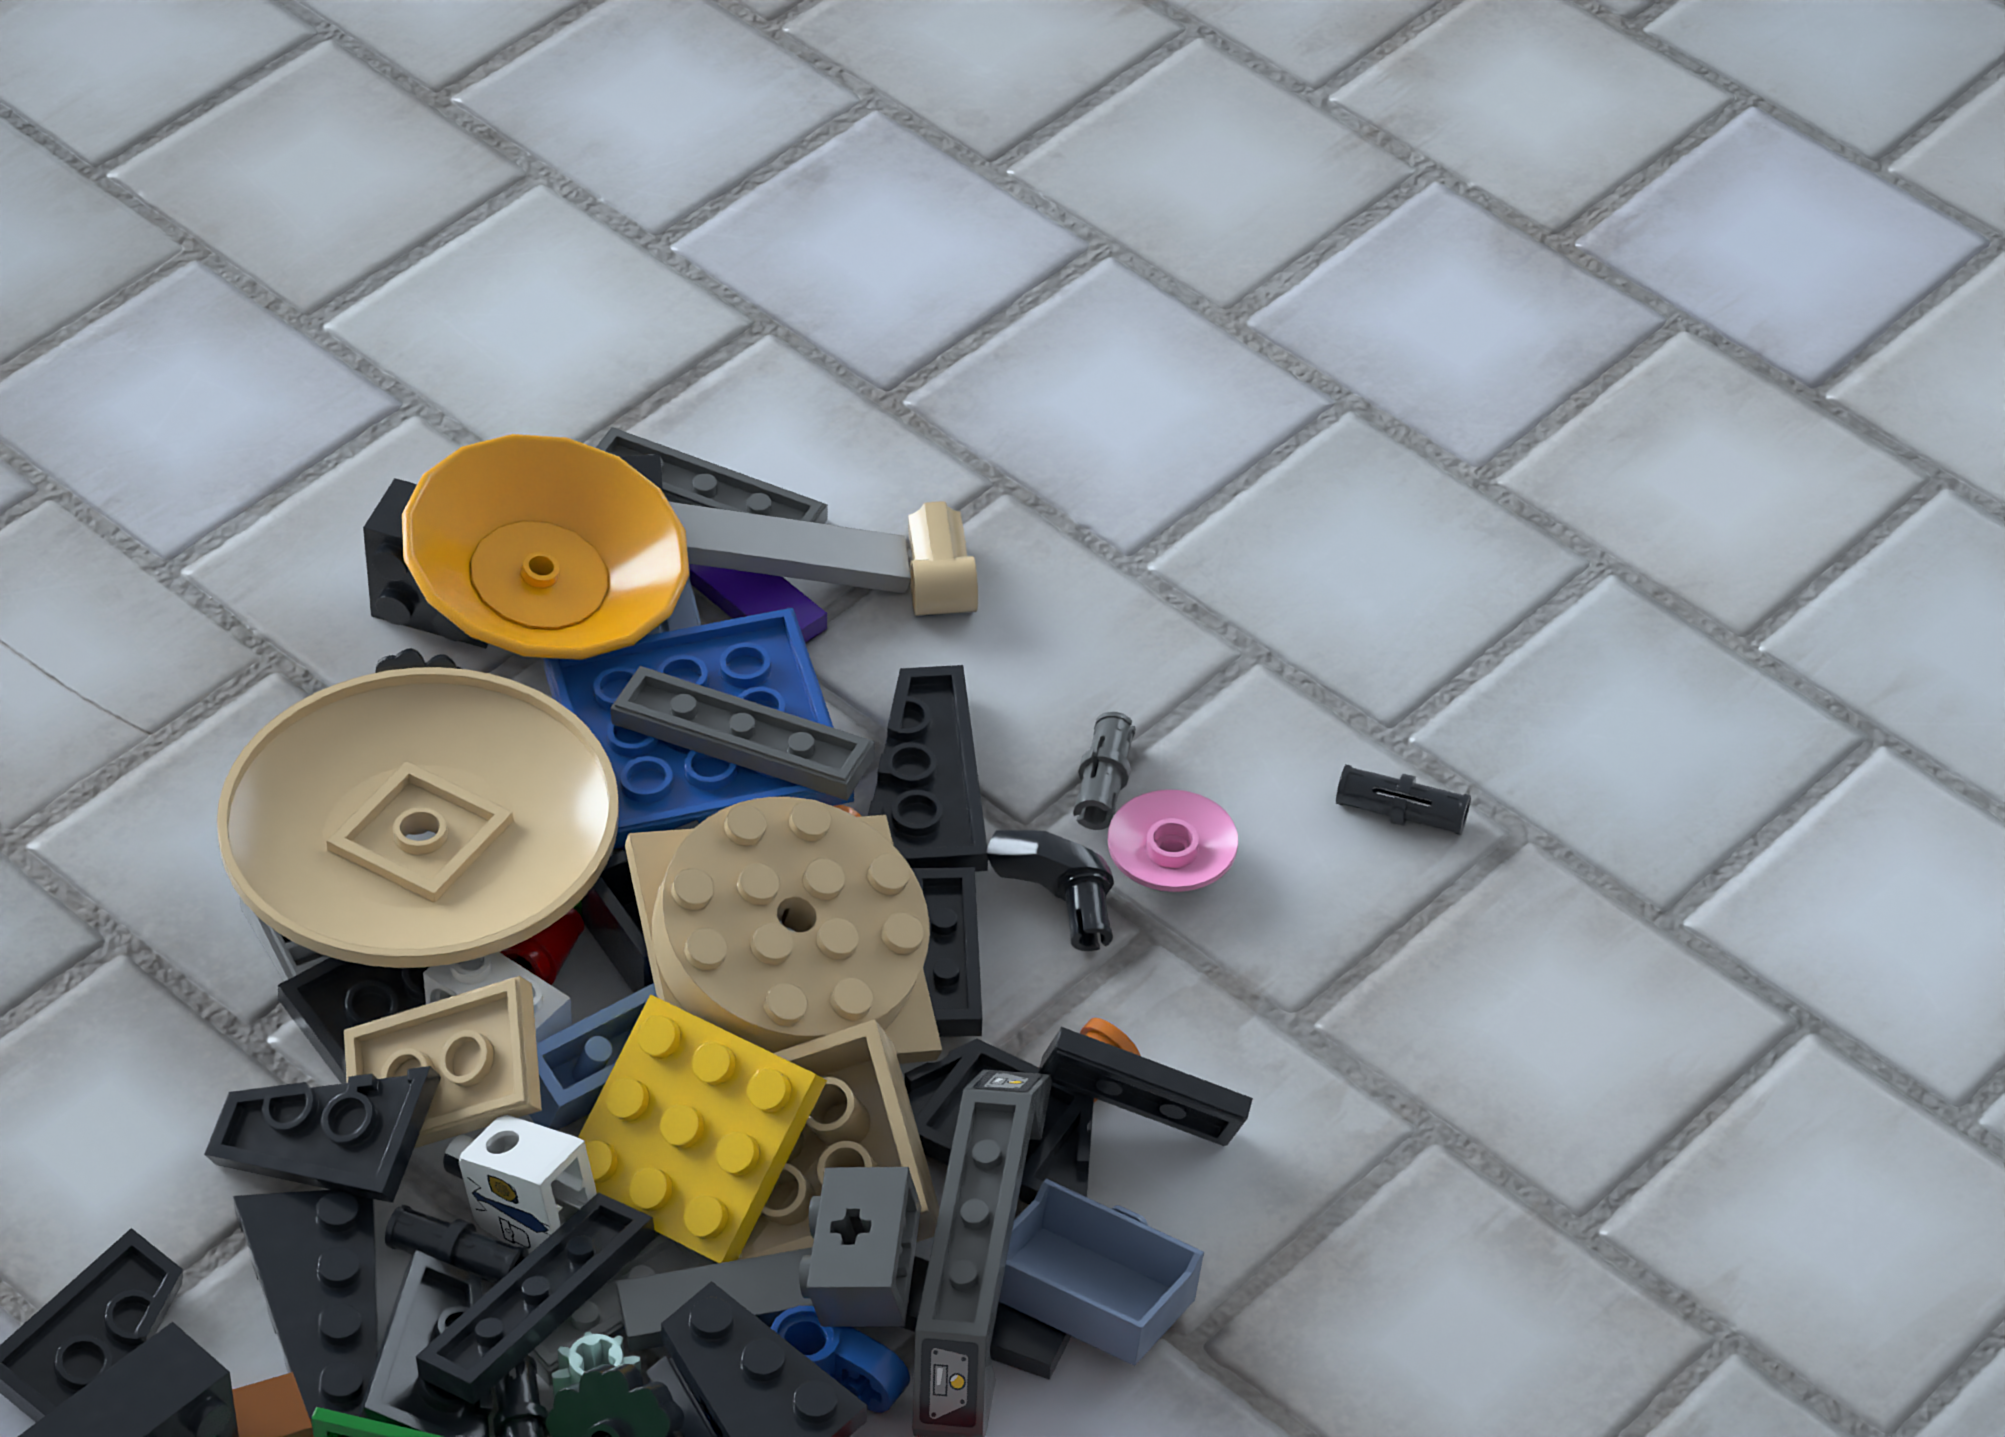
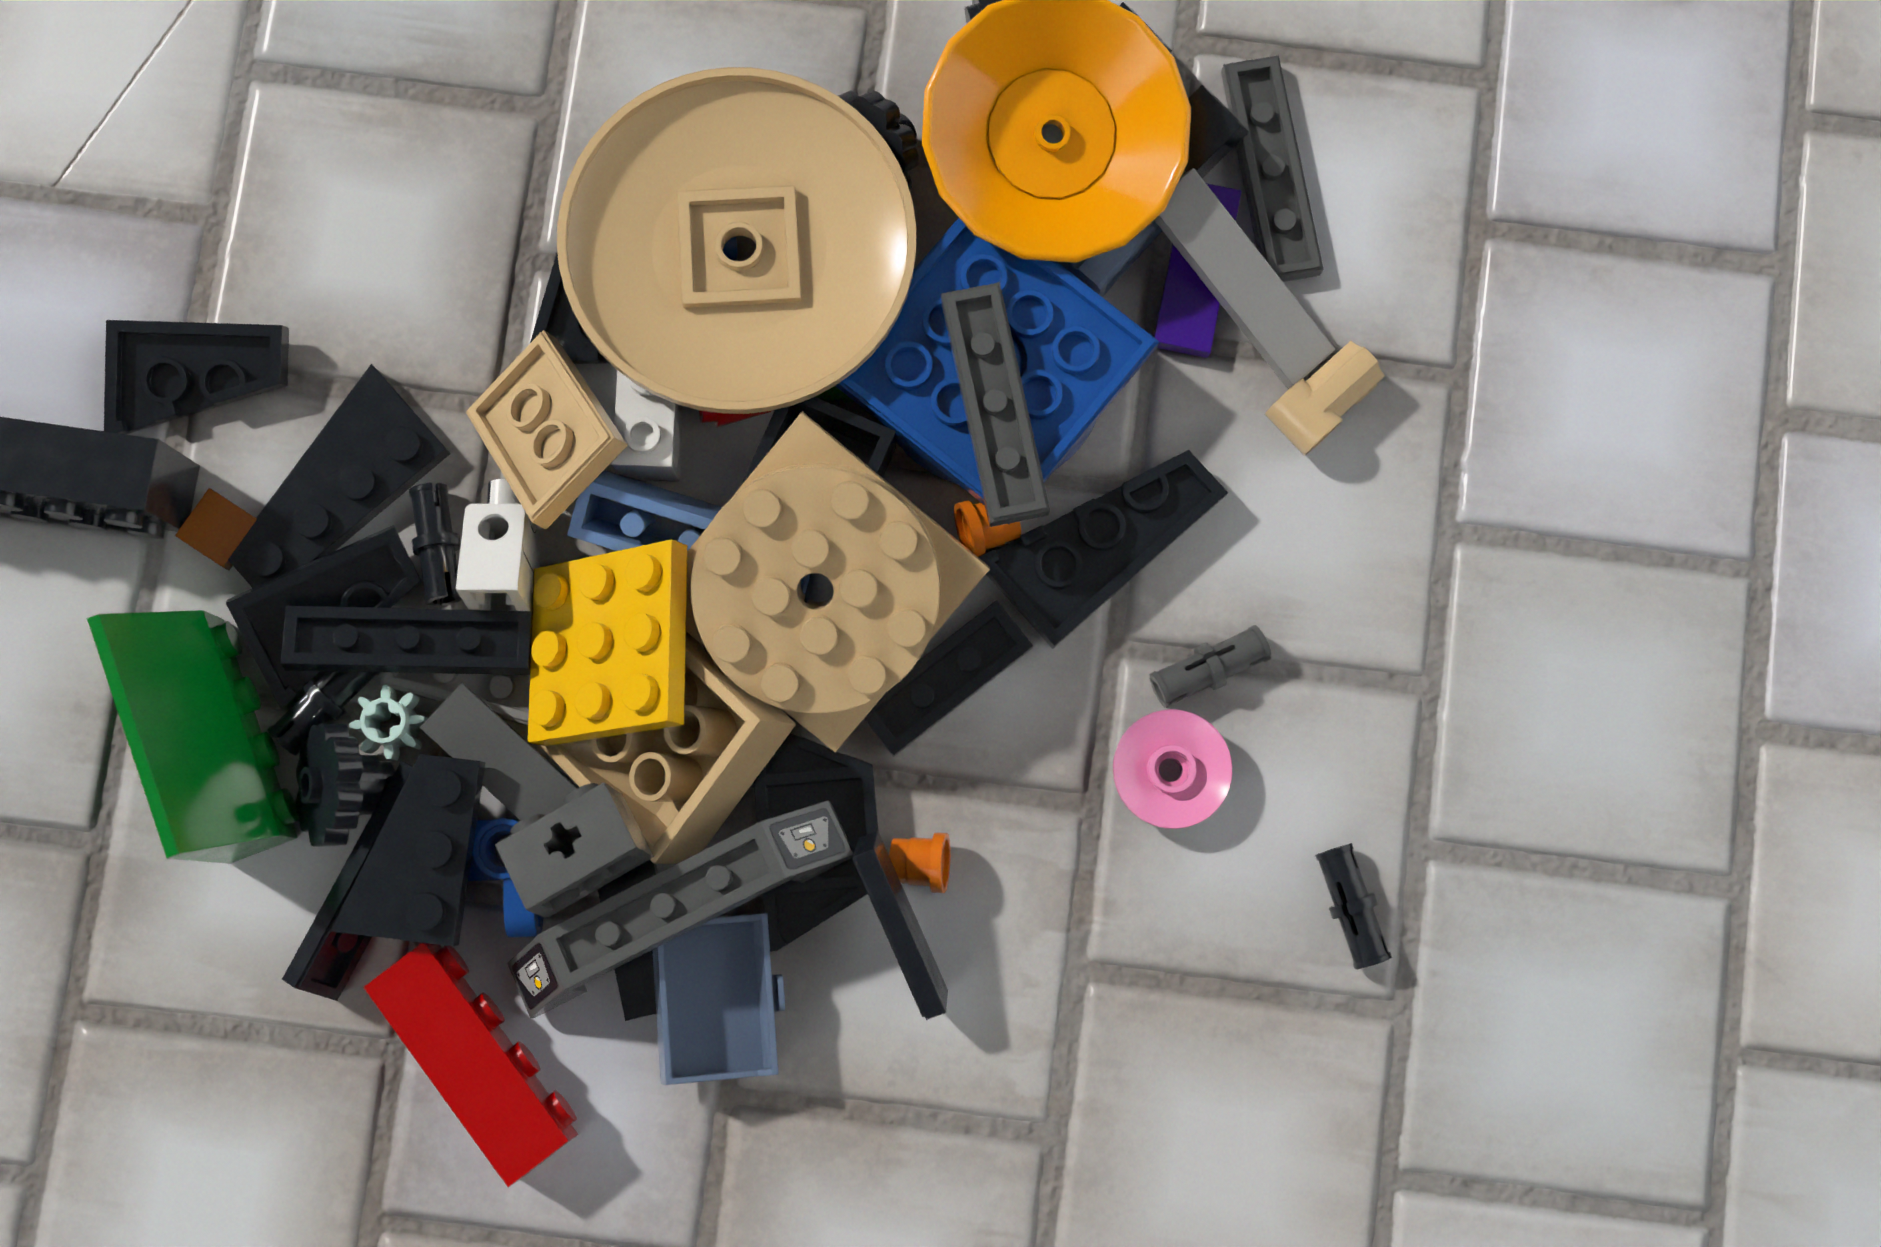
camera: 50 degrees right, 35 degrees up
black wing [204,1066,441,1203] -> none
black arm [986,830,1114,951] -> none

